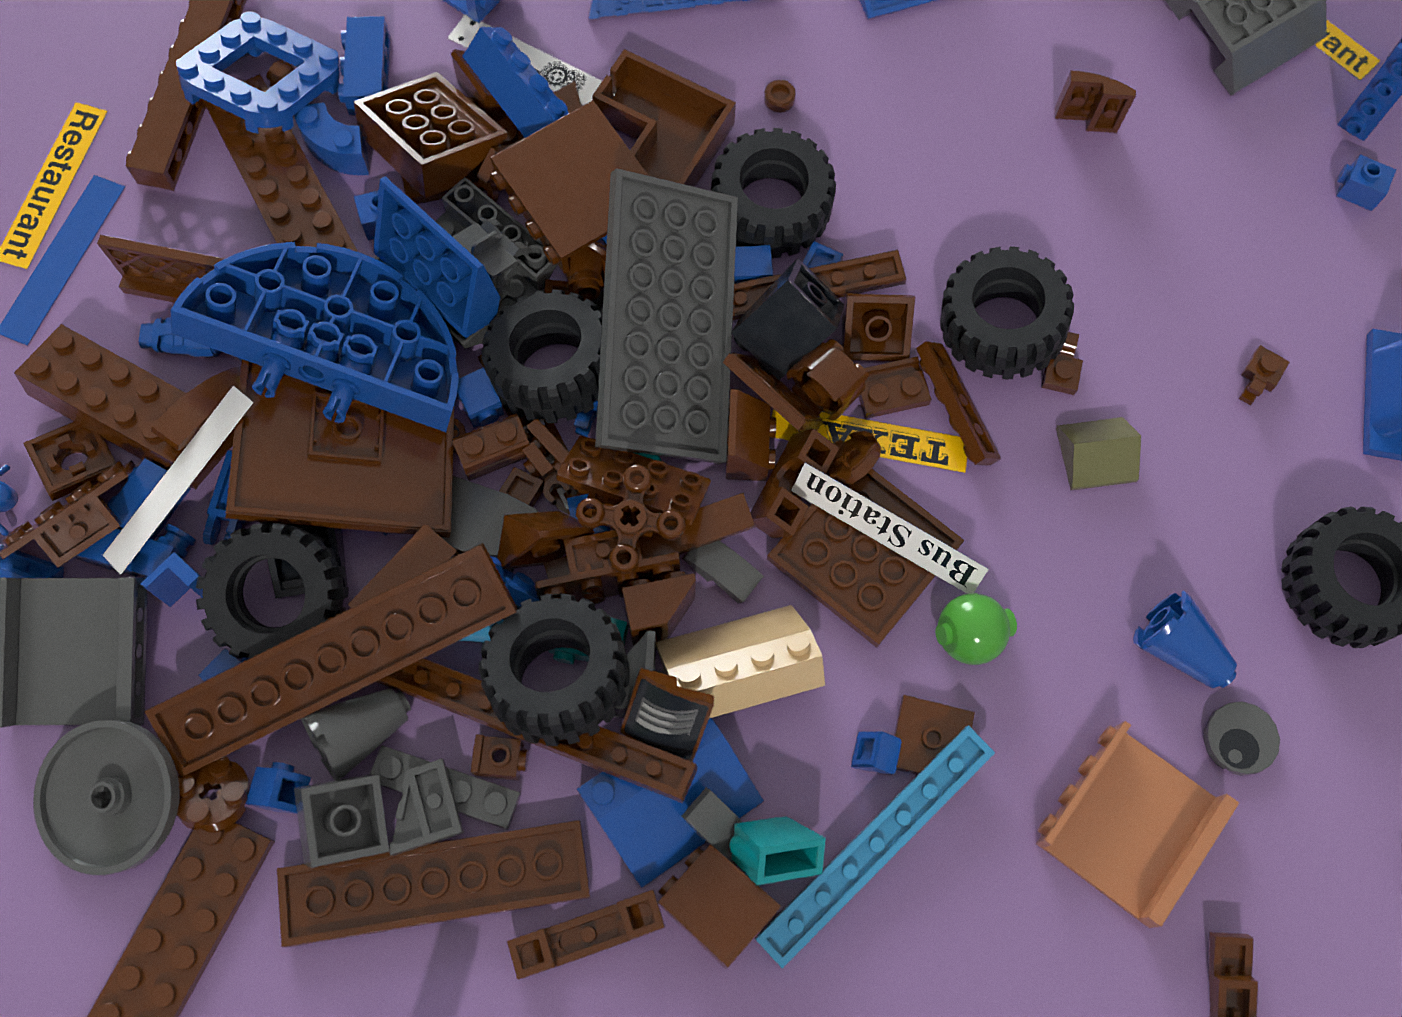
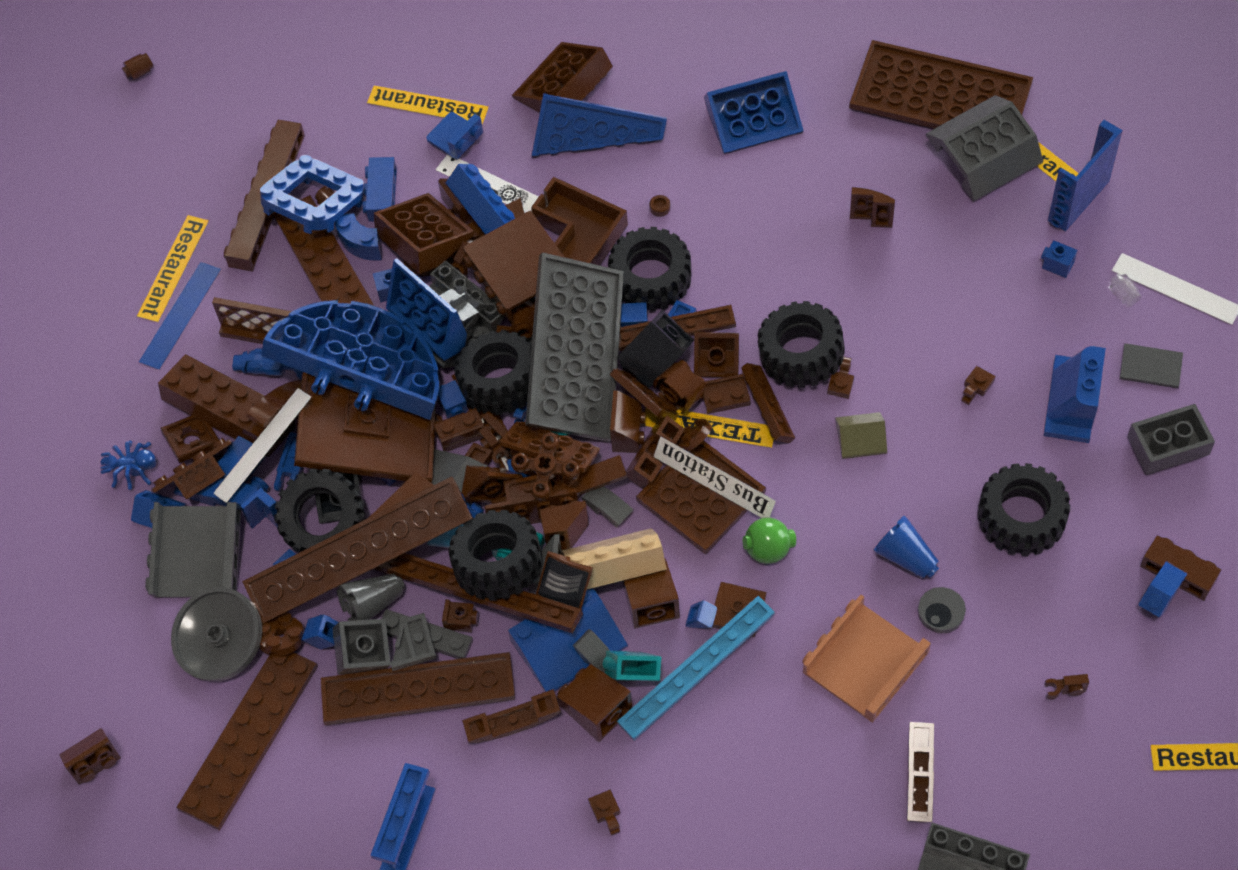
camera: 10 degrees right, 10 degrees down
none -> reddish brown slope [622,559,680,629]

